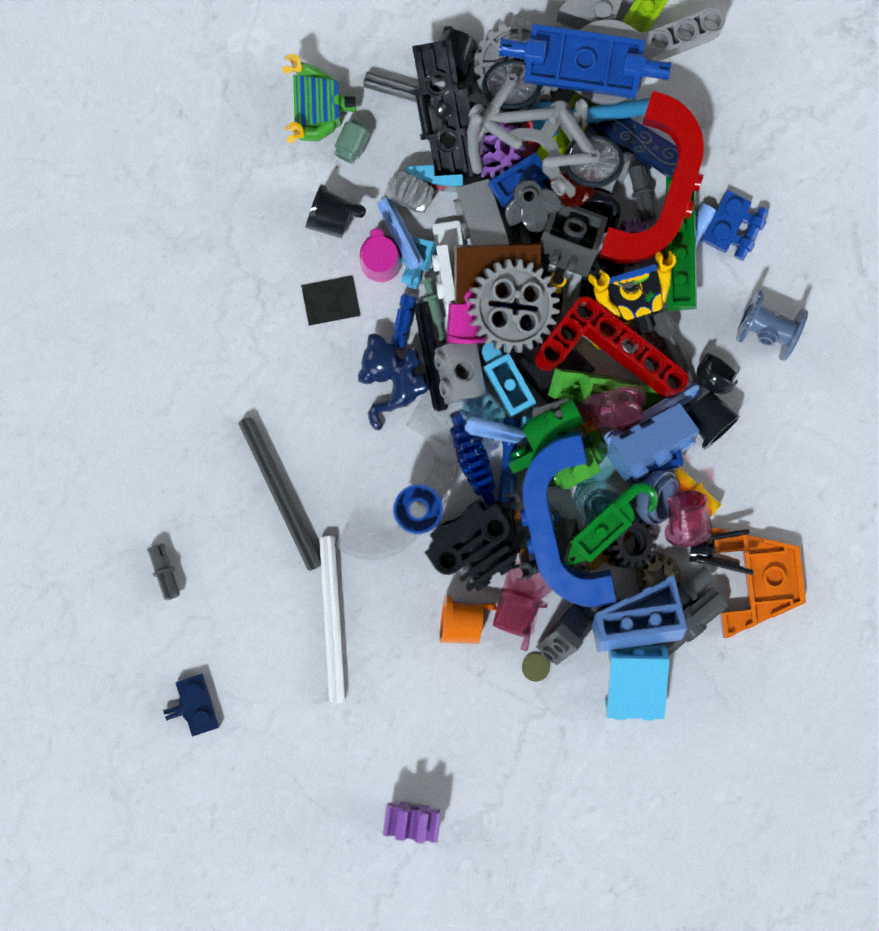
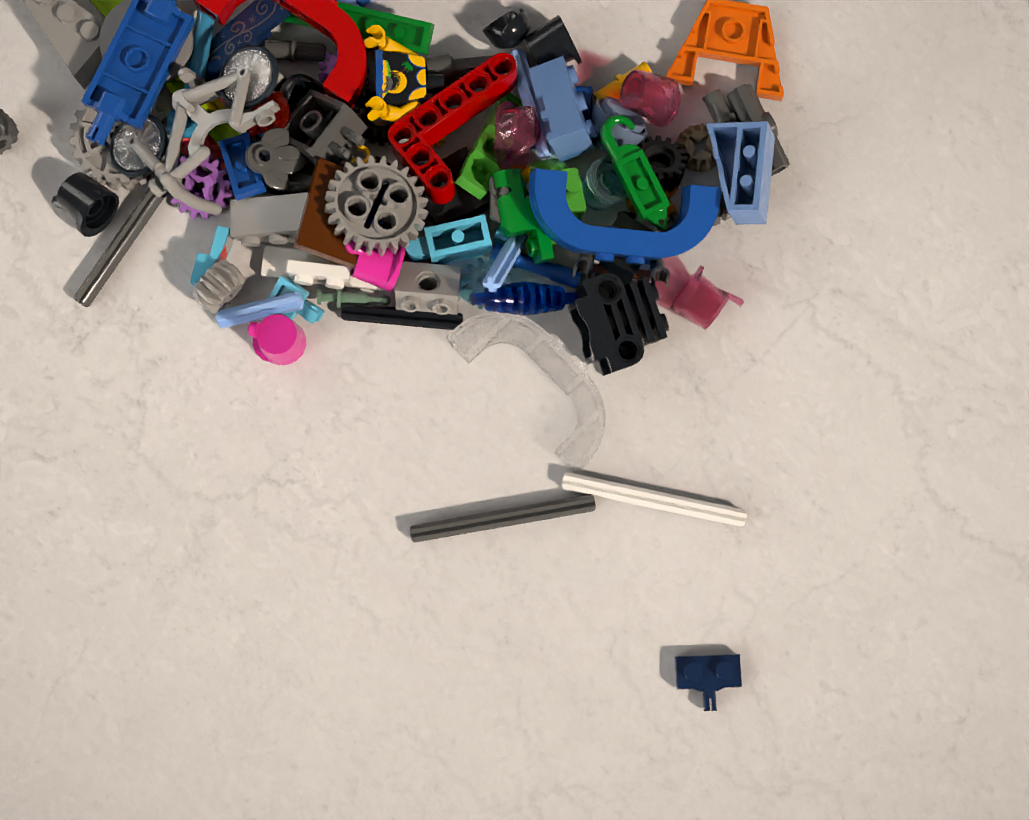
camera: 80 degrees left, 5 degrees down
dark grey axle [147,543,180,600] -> none
torso [282,54,357,143] -> none
pearl dark grey sticker [301,275,360,326] -> none
black hat [305,184,366,238] -> none
sand green brick [334,119,370,164] -> none
dark blue animal [358,333,429,431] -> none
medium lavender gear [383,802,442,844] -> none
blue axle [390,294,416,349] -> none
blue piece [393,485,443,534] -> none
black piece [411,39,474,177] -> none
orange hat [439,594,497,644] -> none
olive piece [522,653,550,682] -> none
dark grey pin [536,604,594,665] -> none
medium azure panel [605,645,669,721] -> none
black plant [689,529,754,575] -> none

